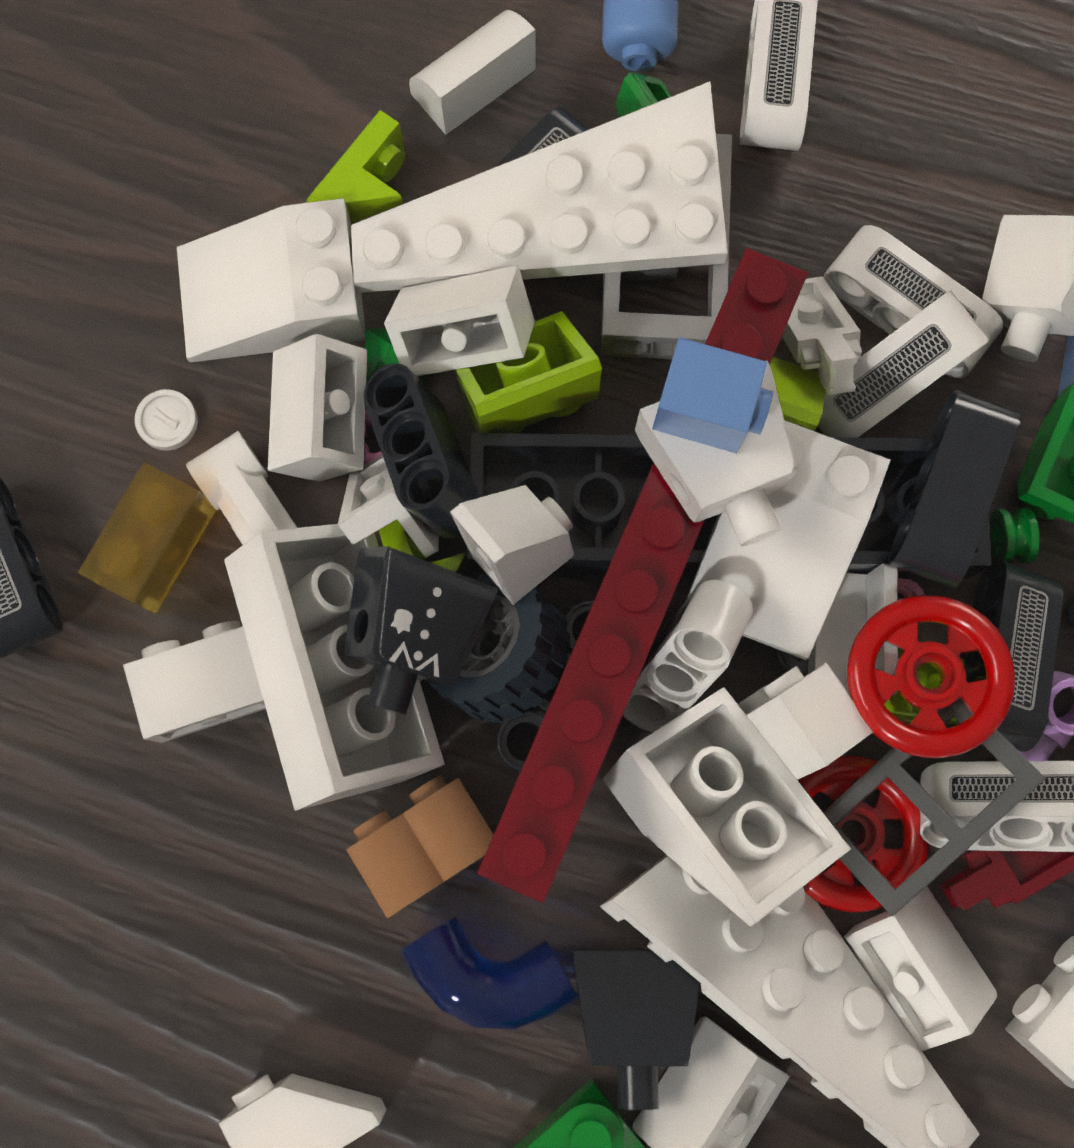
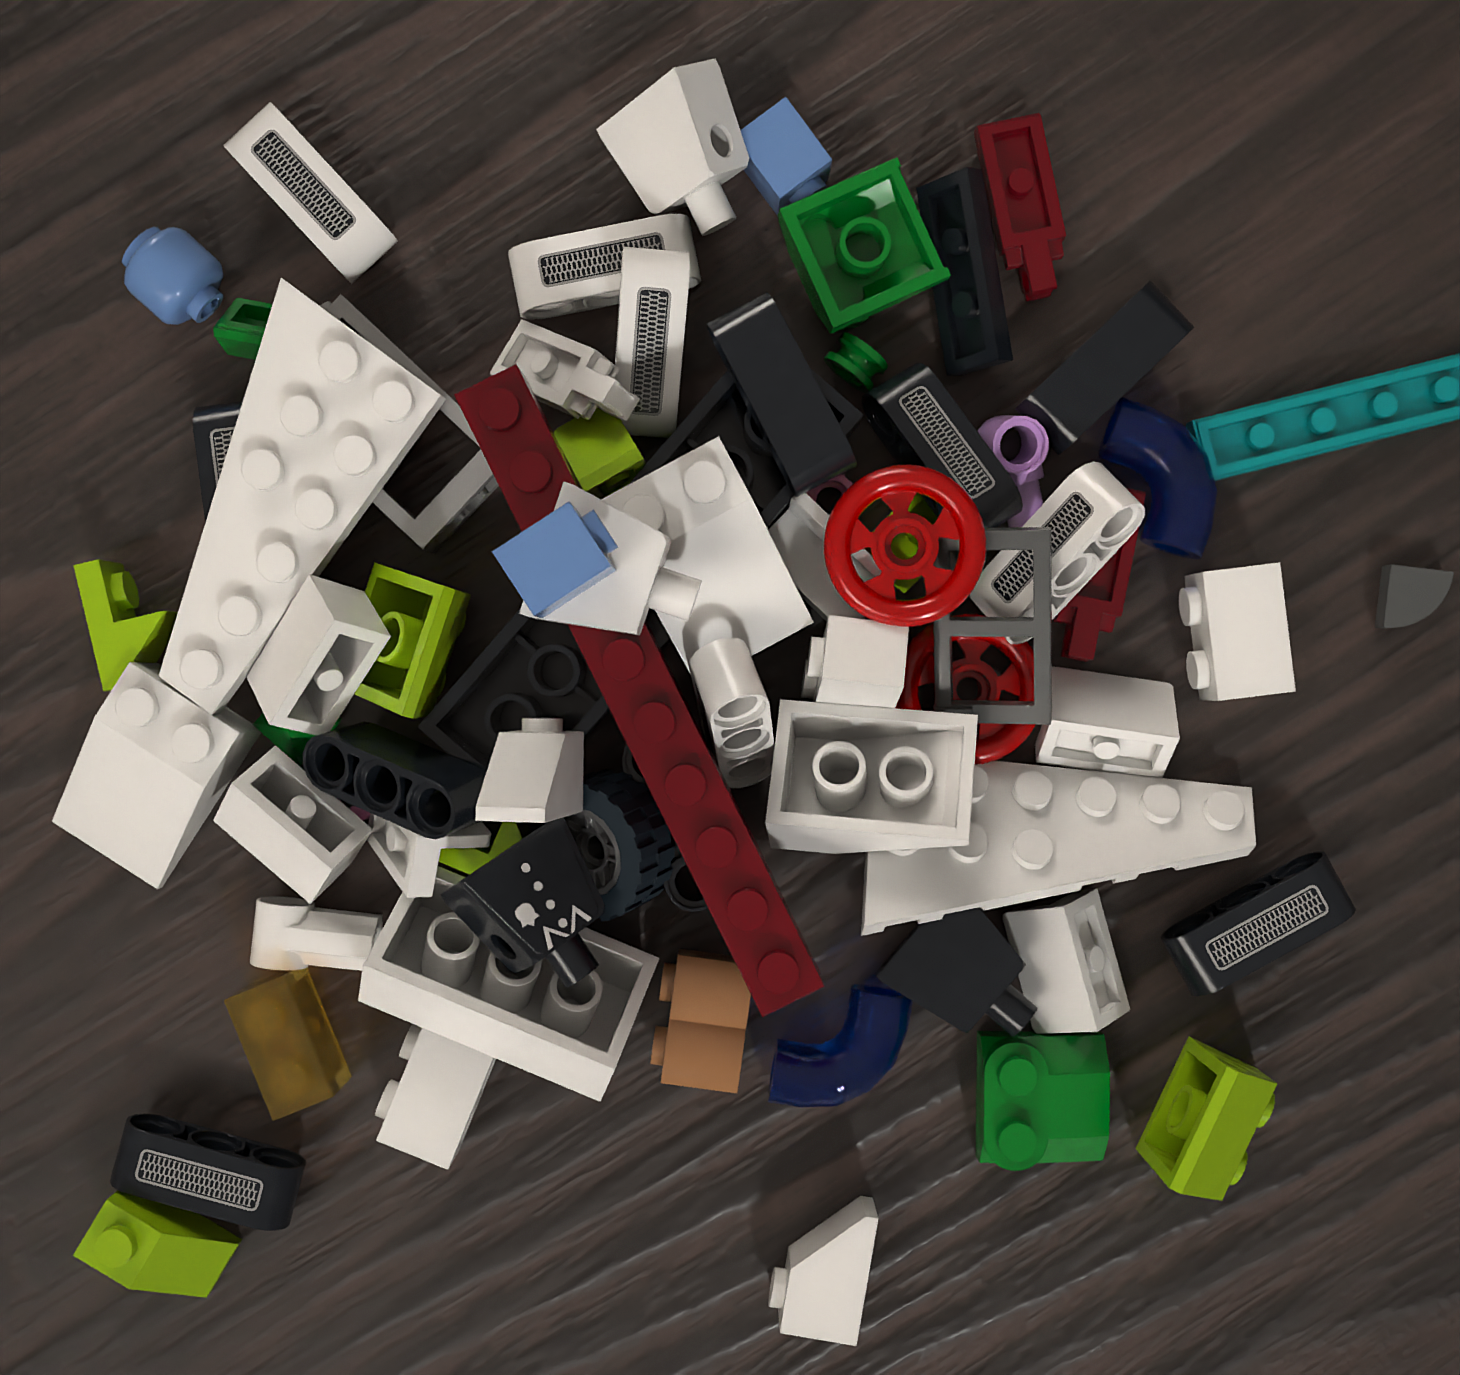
camera: 55 degrees left, 10 degrees up
white piece [135,389,198,451] -> none
white brick [409,10,536,135] -> none

